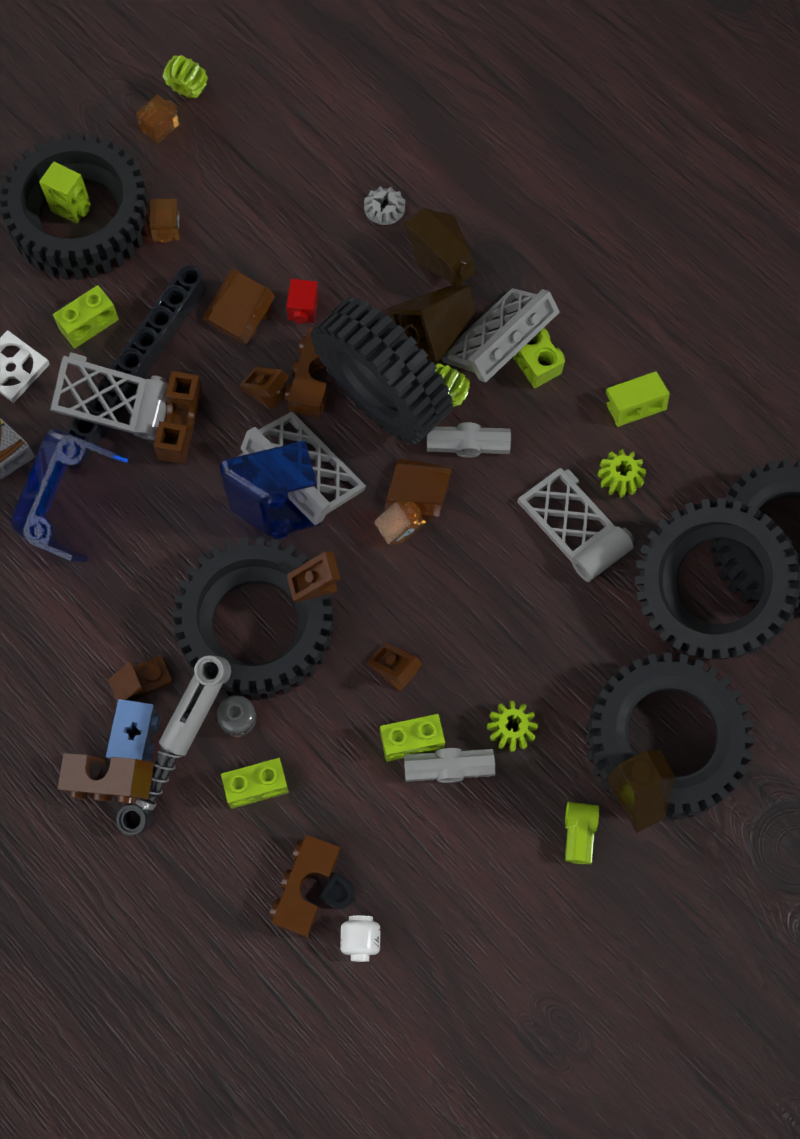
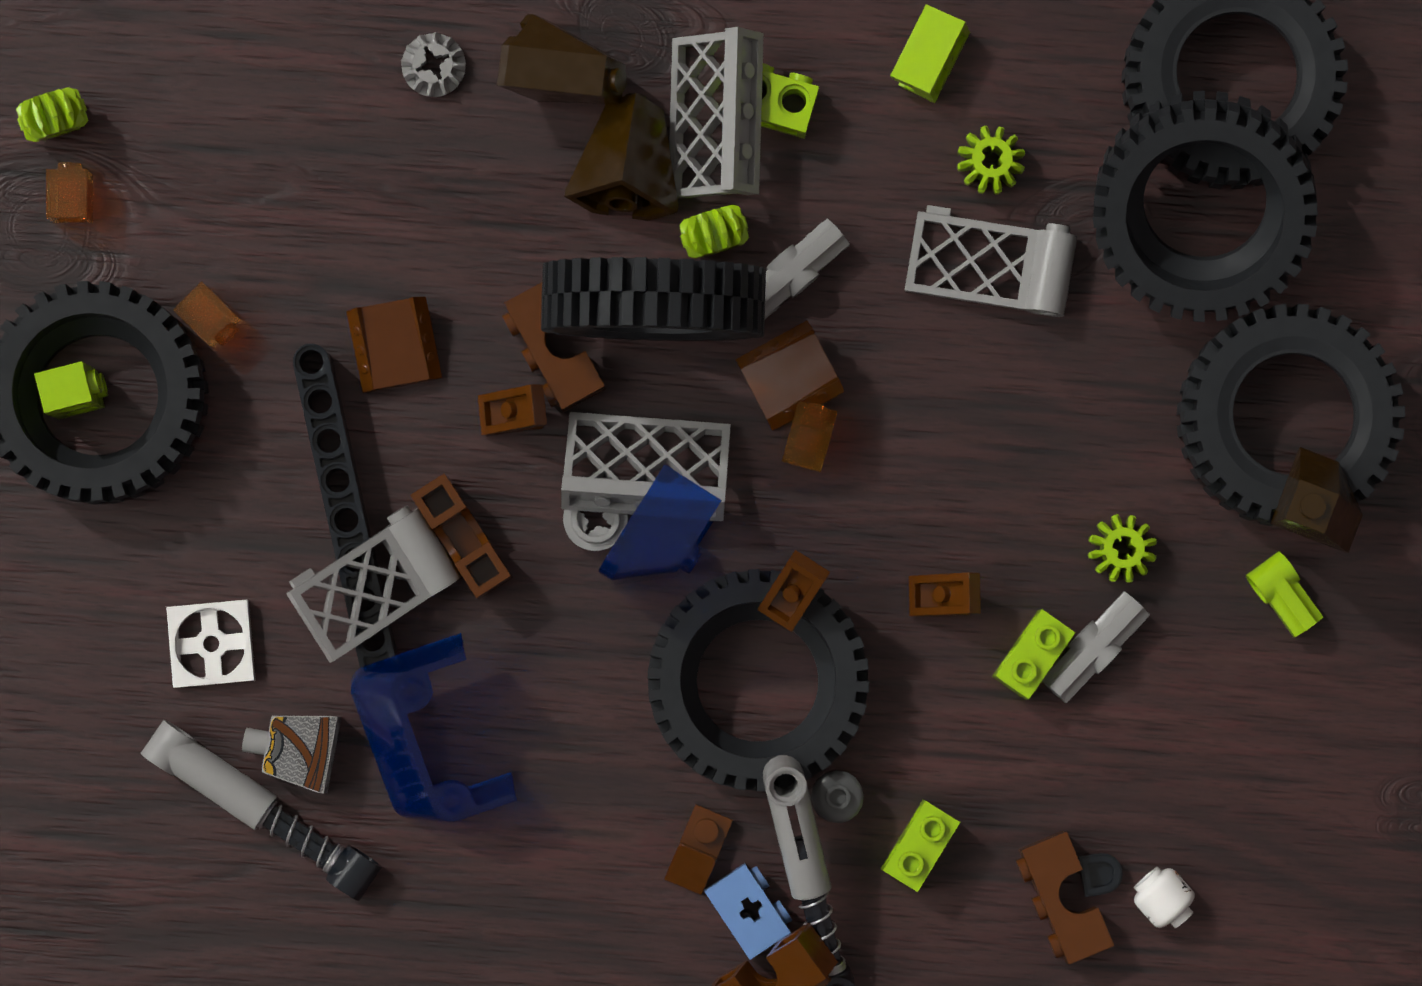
camera: 40 degrees left, 15 degrees up
lime brick [53,285,119,349] -> none
red brick [286,279,318,324] -> none

